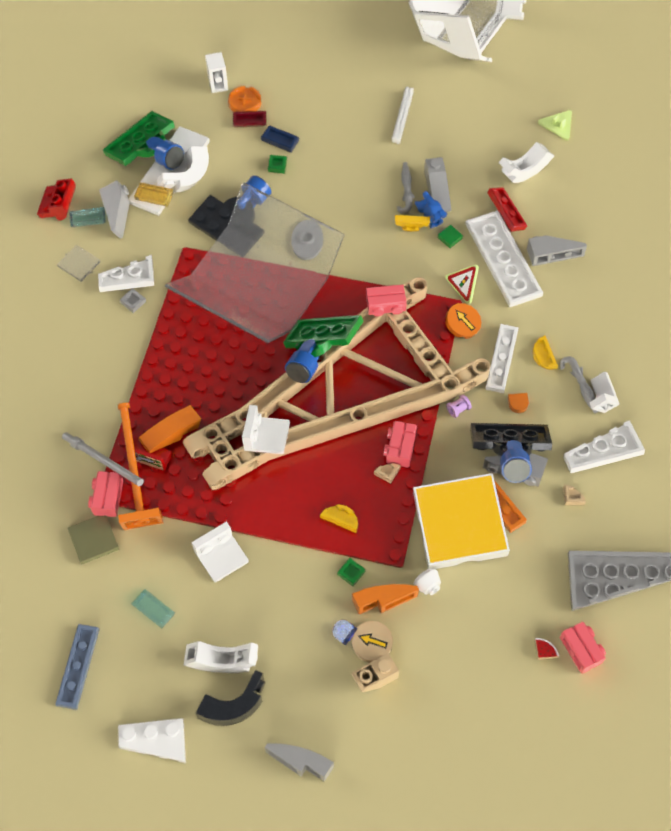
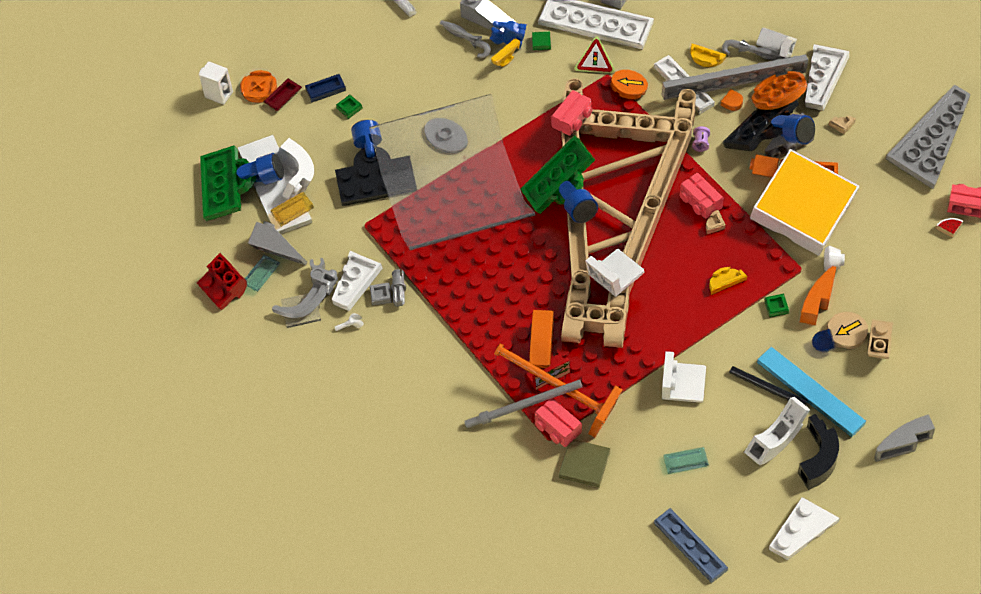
camera: 45 degrees left, 5 degrees down
none -> light grey piece [272,258,338,318]
none -> white hand [335,313,364,331]
none -> light grey axle [391,269,406,307]
none -> light grey plate [661,54,808,100]
none -> black bar [729,366,807,406]
none -> orange brick [750,155,780,178]
none -> orange tile [751,71,807,110]
none -> medium azure tile [757,347,866,437]

